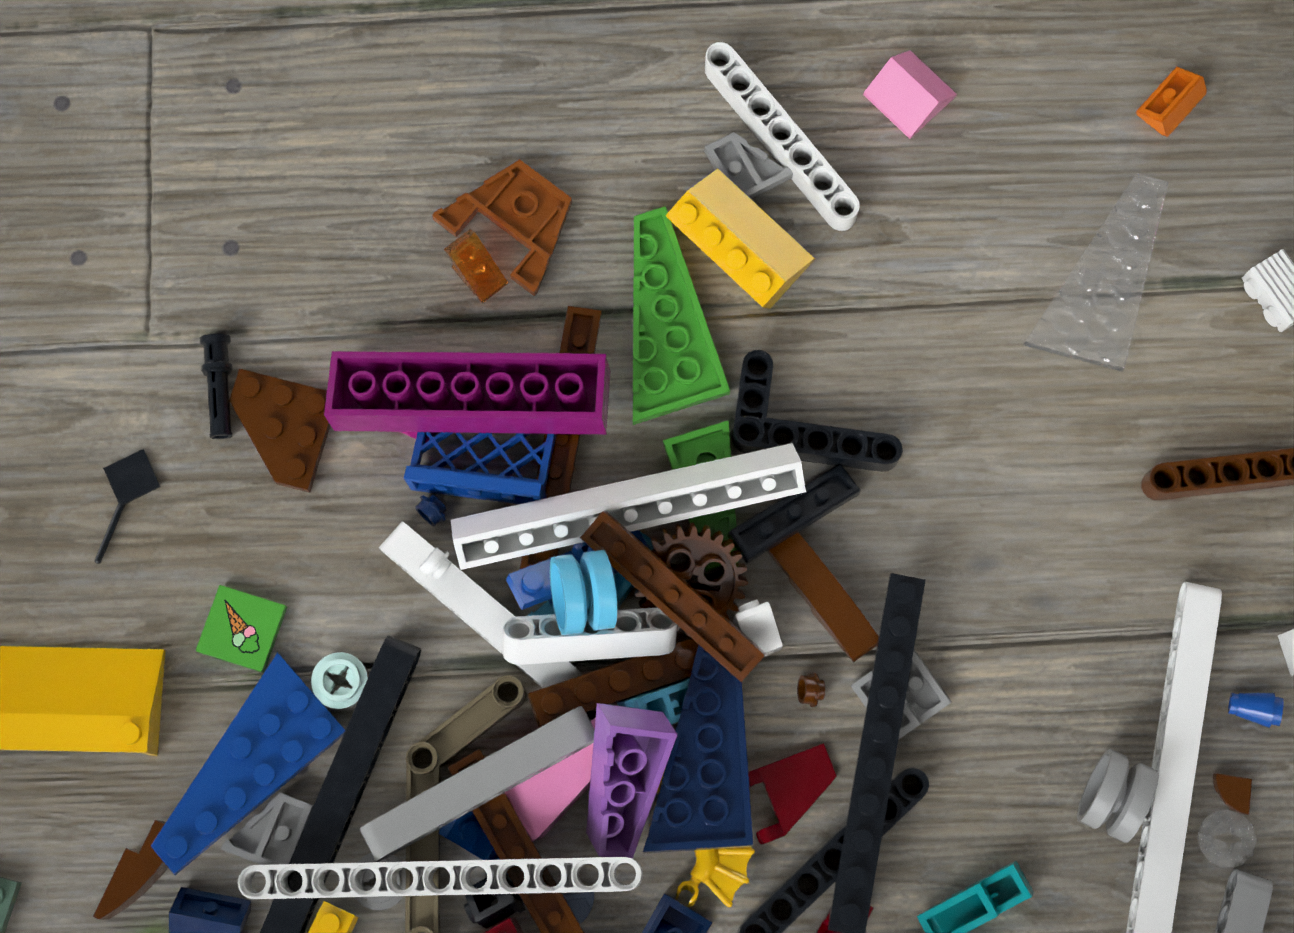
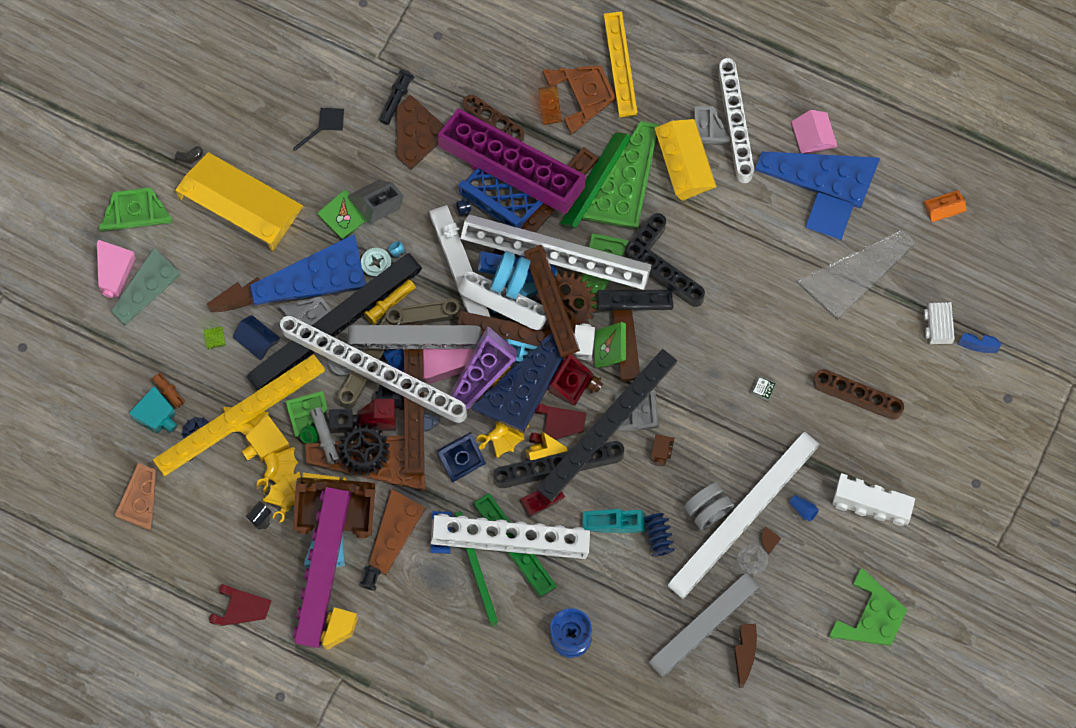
camera: 30 degrees right, 5 degrees down
none -> dark grey slope [348,180,403,224]
none -> yellow pin [364,279,416,325]
none -> medium azure hinge [388,241,405,258]
none -> reddish brown beam [463,95,524,142]
none -> yellow slope [525,431,568,460]
none -> dark red slope [549,354,594,406]
none -> green tile [560,132,631,229]
none -> bright green tile [595,322,626,369]
none -> yellow plate [604,11,638,118]
none -> dark blue piece [644,513,675,556]
none -> reddish brown brick [651,434,675,466]
none -> tile [751,376,776,402]
none -> blue wing [755,151,880,209]
none -> blue slope [806,192,854,240]

